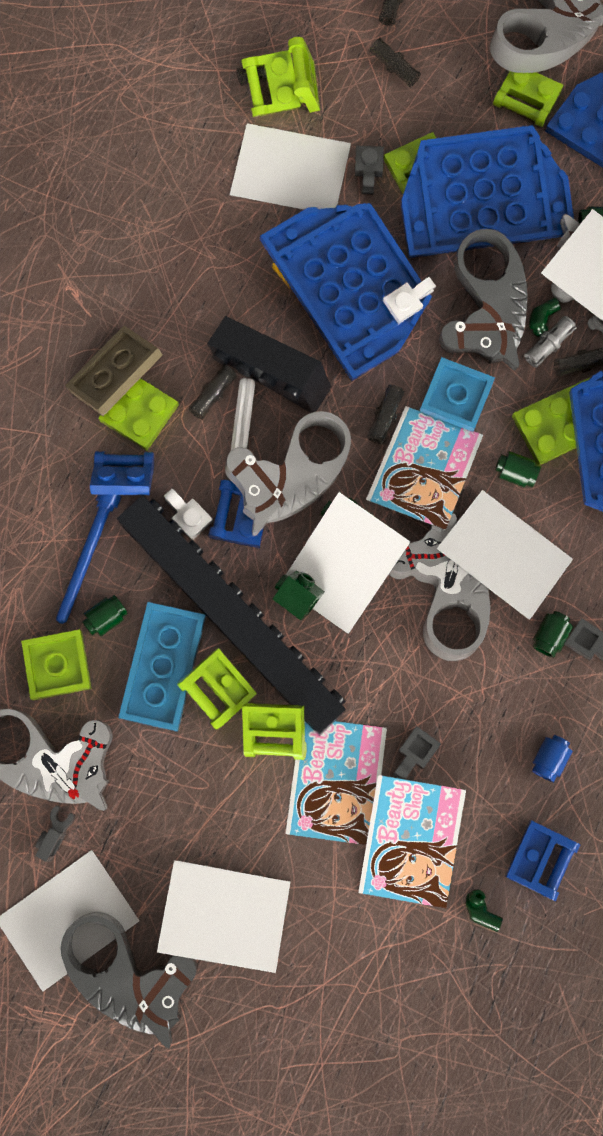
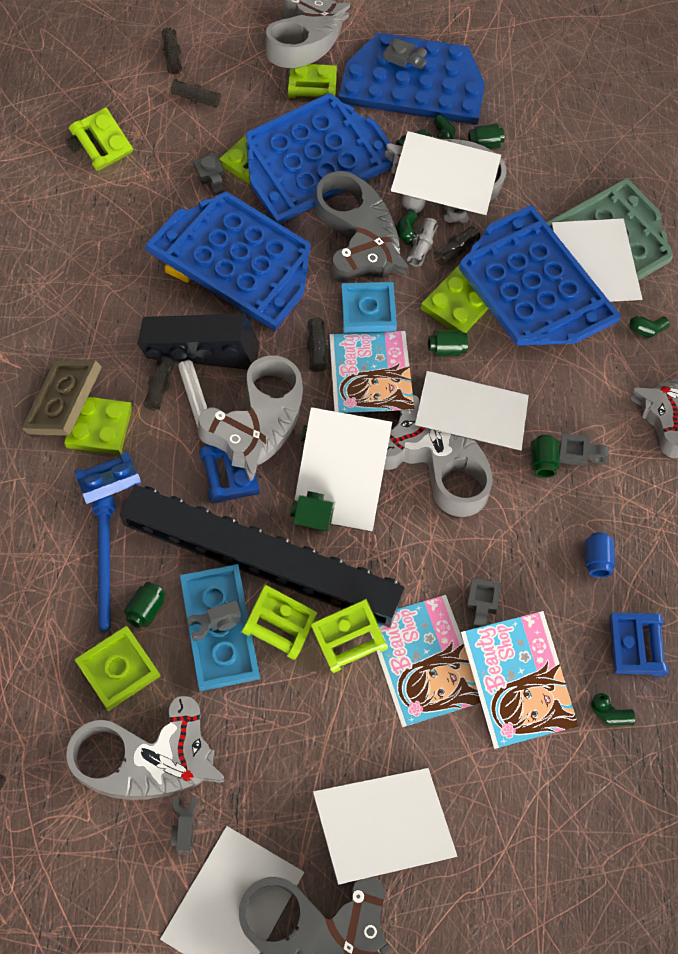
camera: 30 degrees left, 15 degrees down
white plate [164,489,213,540] -> none
white sticker [230,123,351,210] -> none
lime plate [288,37,320,113] -> none
white plate [383,277,436,324] -> none
none -> dark grey plate [187,601,241,641]

